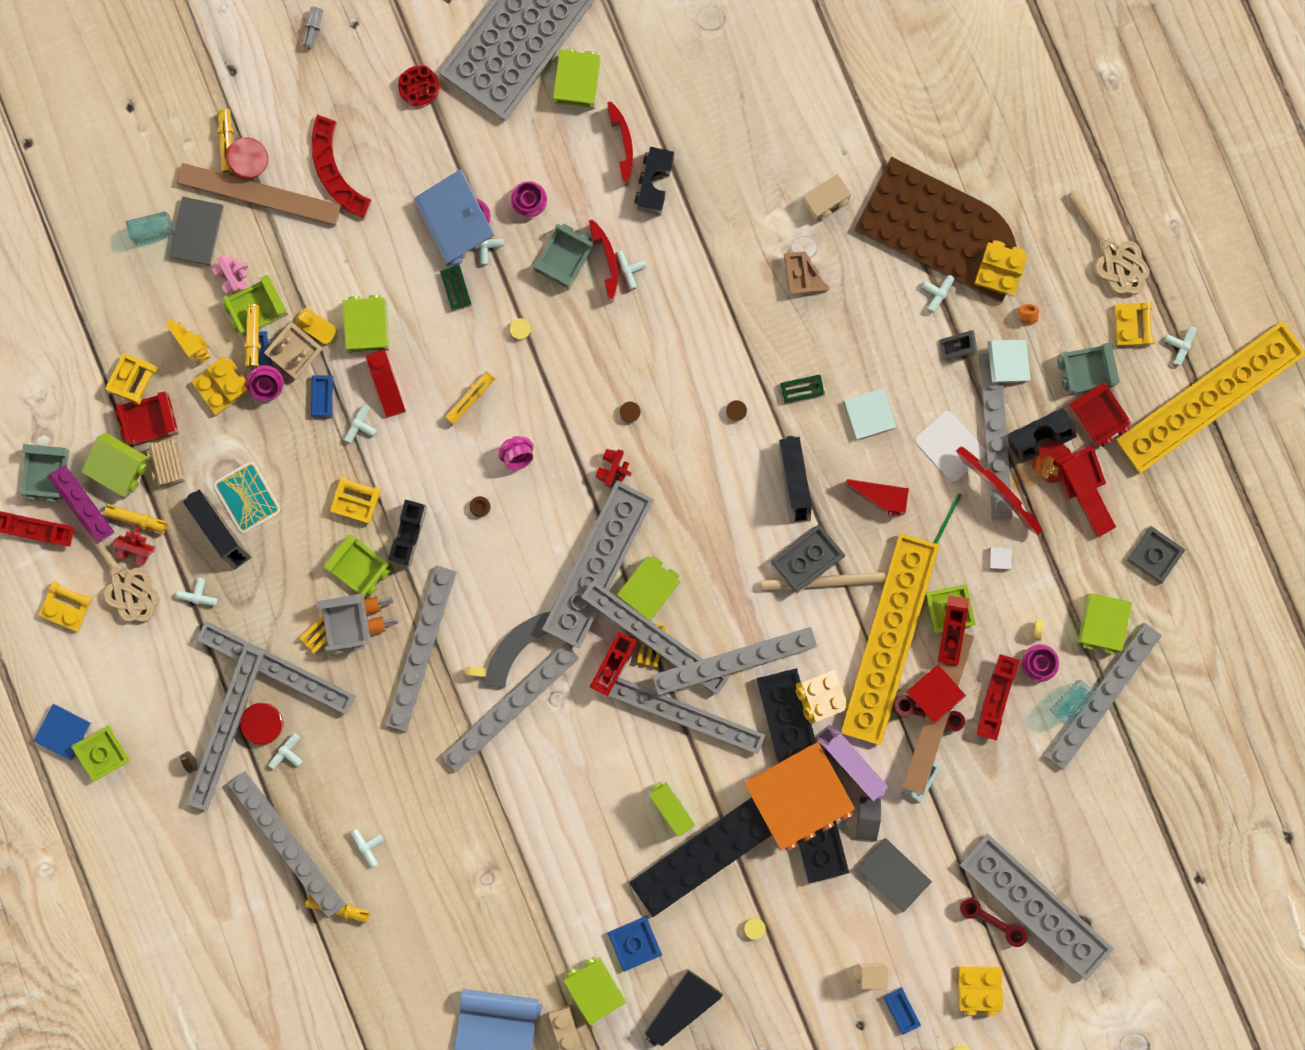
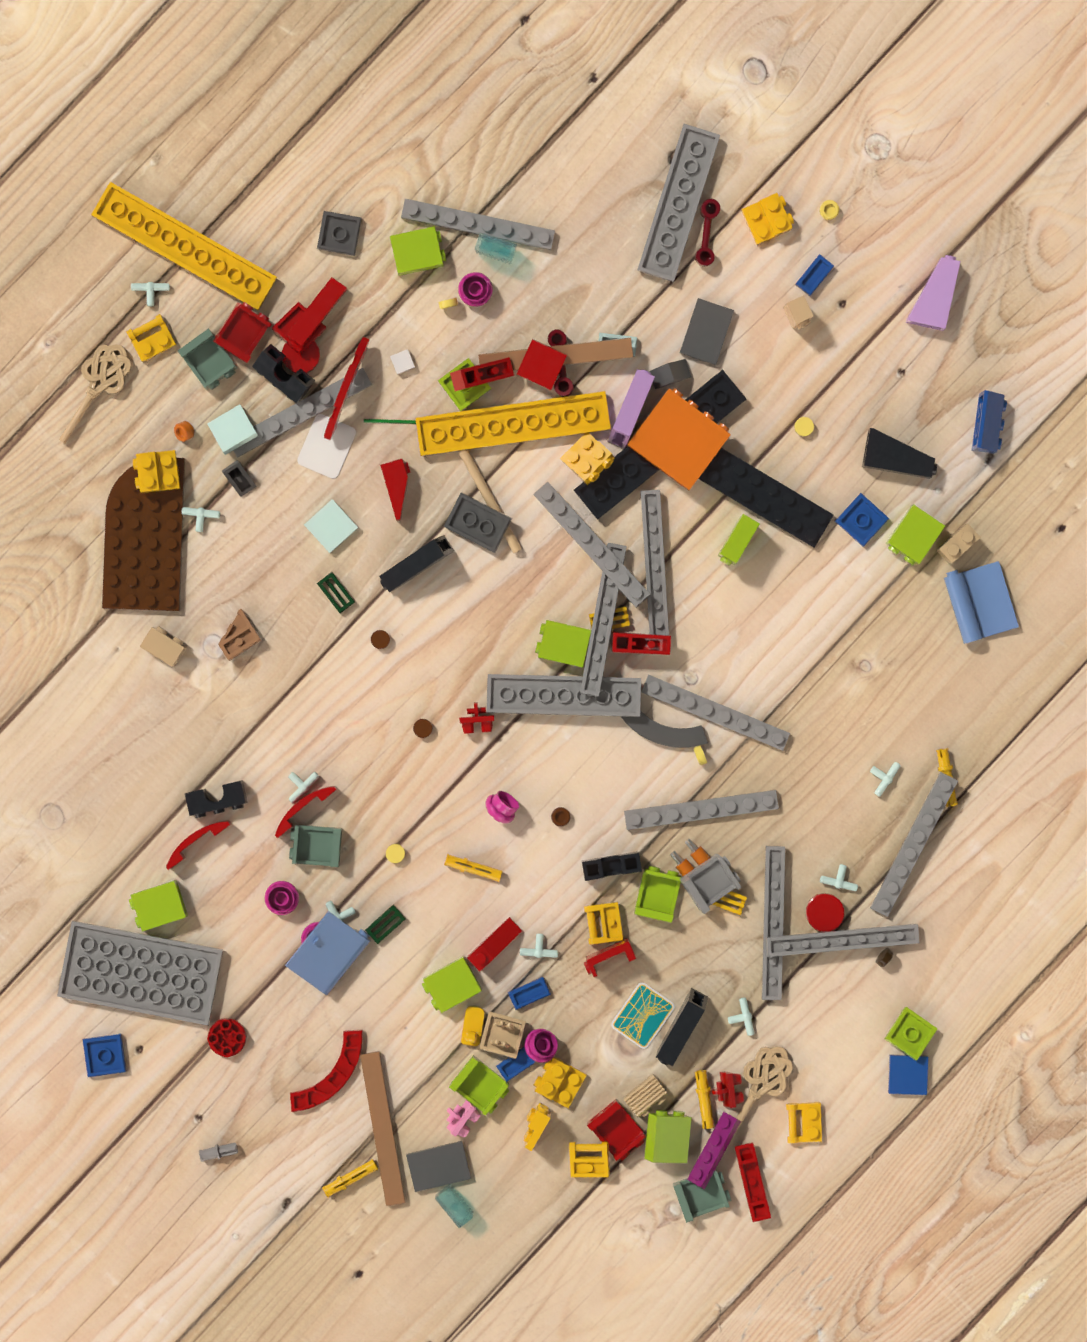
camera: 115 degrees left, 5 degrees up
tile [226,137,268,179] -> none
yellow pin [244,304,261,368] -> none
red slope [976,654,1020,741] -> none
clear yellow tile [1031,456,1060,479] -> none
none -> red panel [584,938,636,977]

